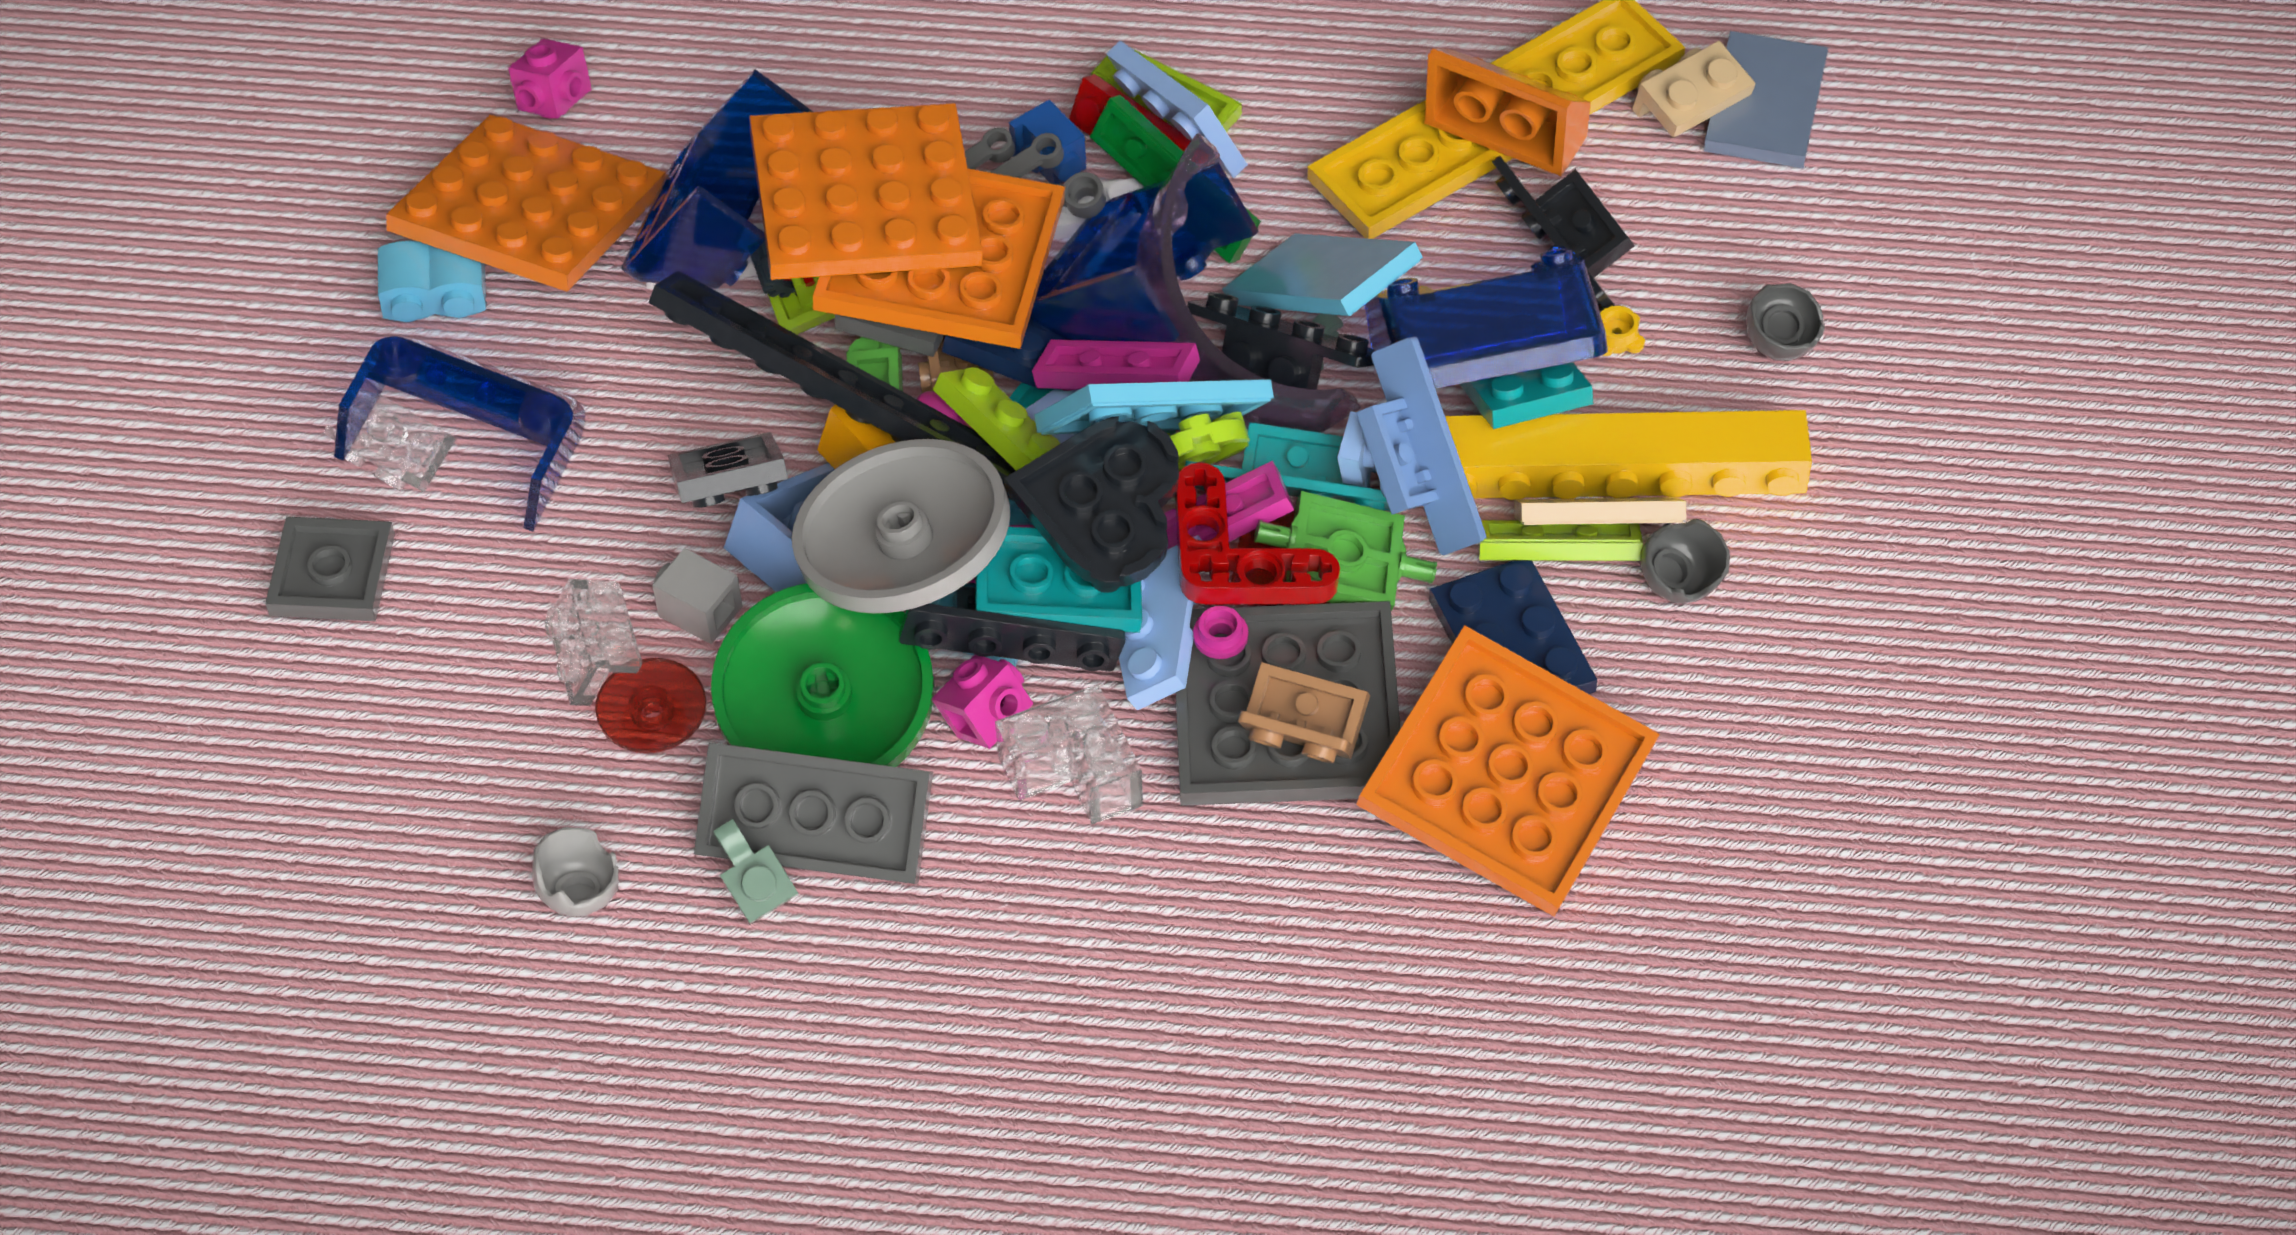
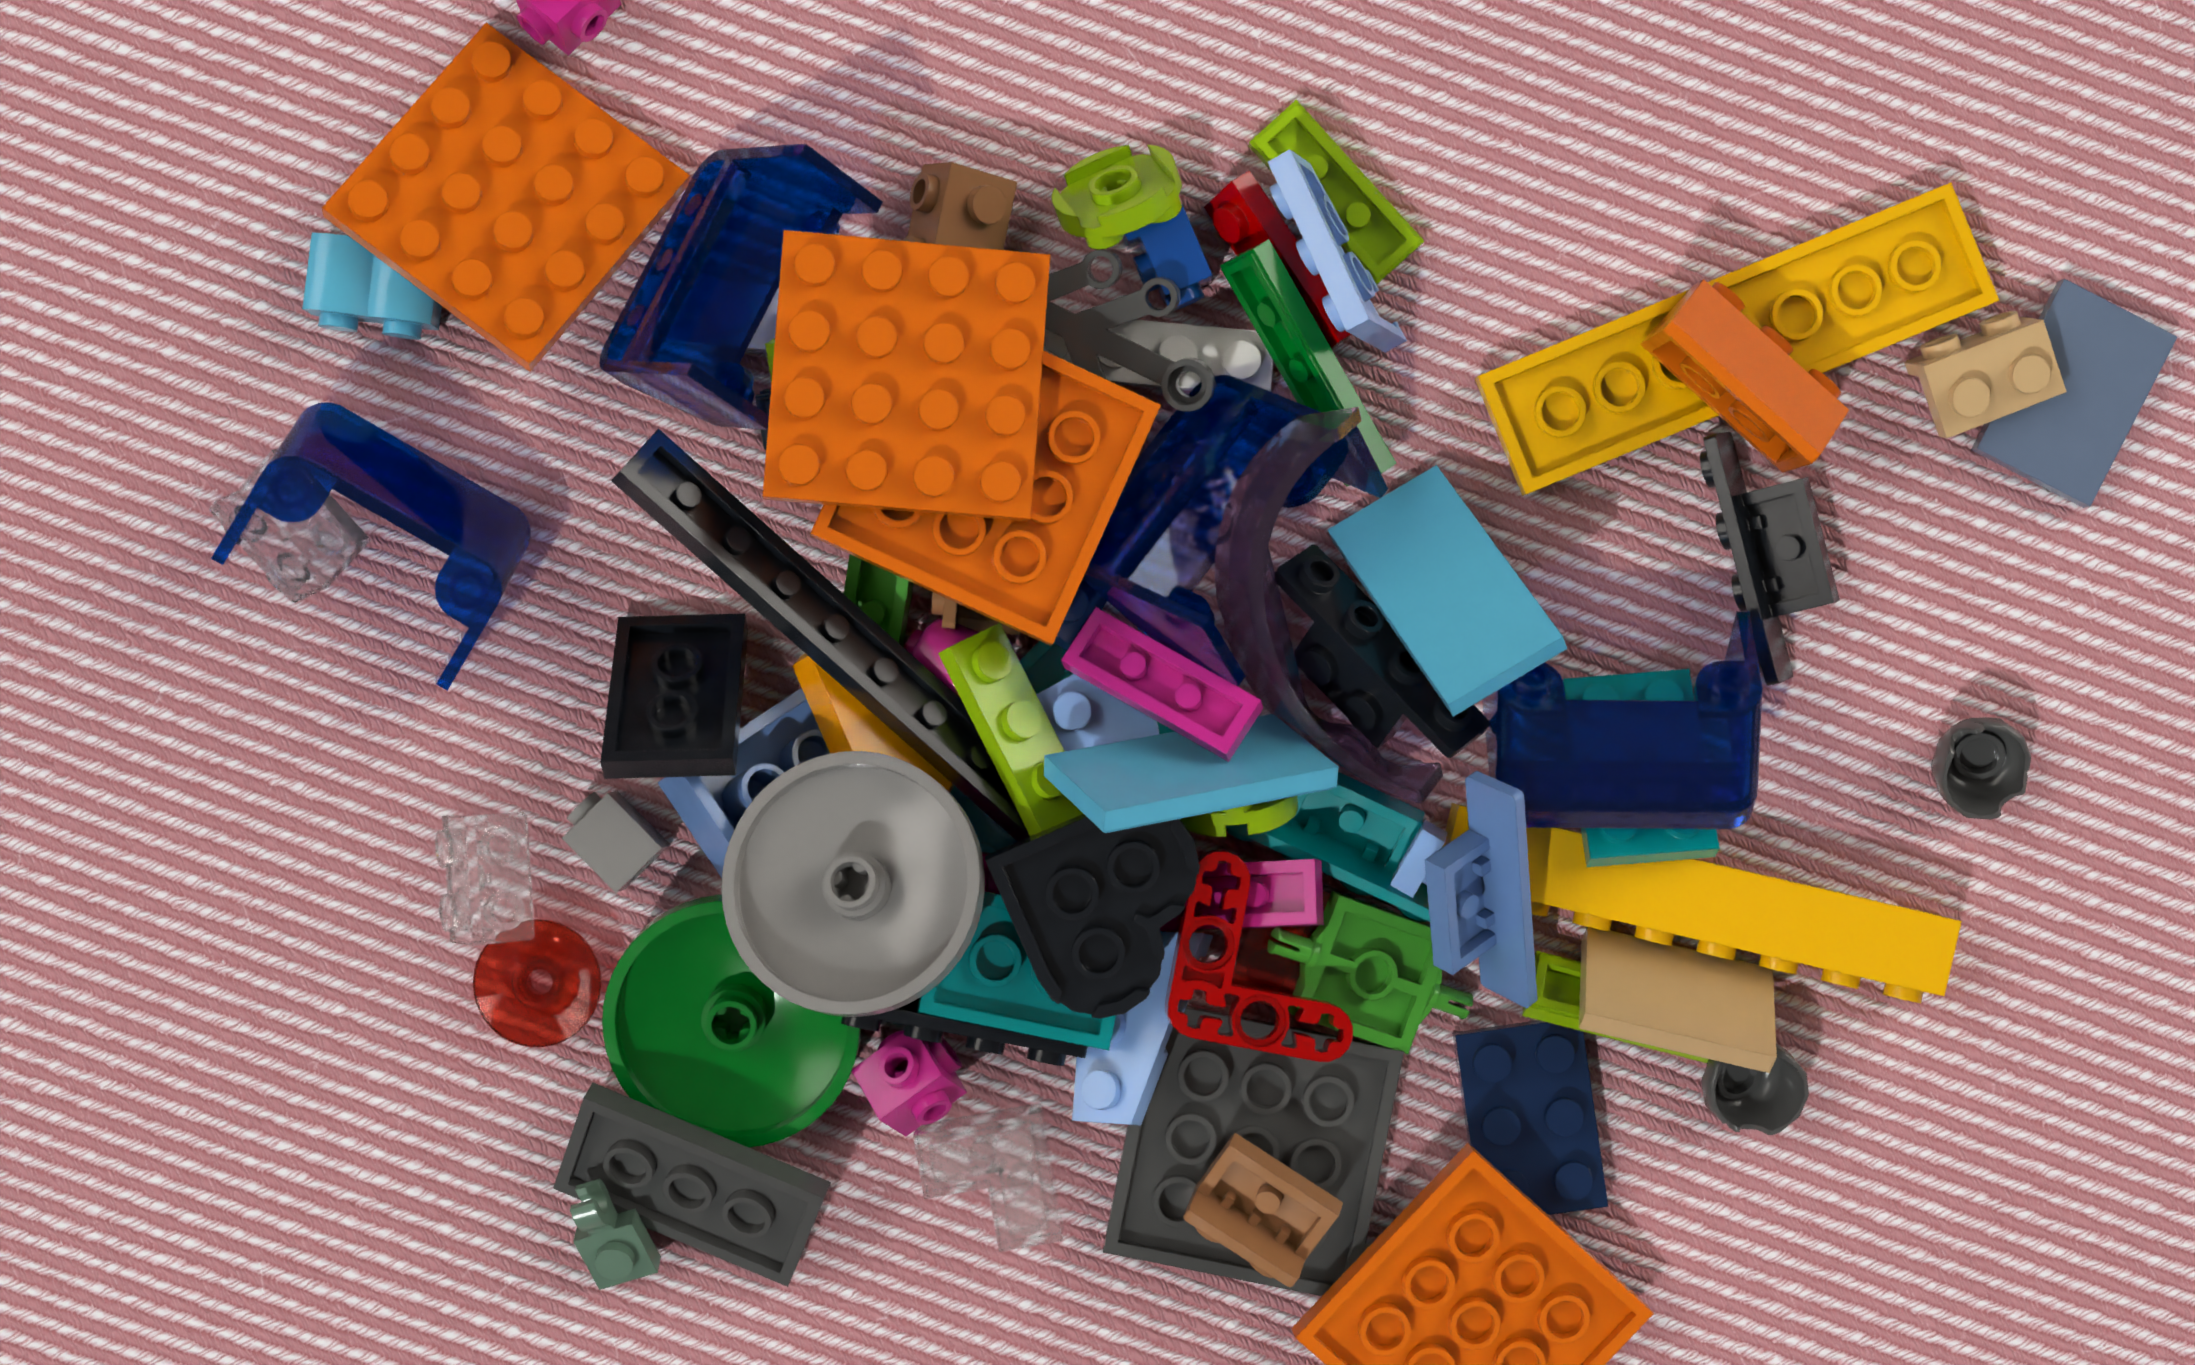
camera: 10 degrees right, 35 degrees up
dark grey plate [265,517,395,622] -> none
light grey hair [532,827,618,917] -> none
dark pink plate [1193,606,1248,659] -> none
yellow plate [1589,306,1645,356] -> none
none -> lime plate [1051,145,1182,250]

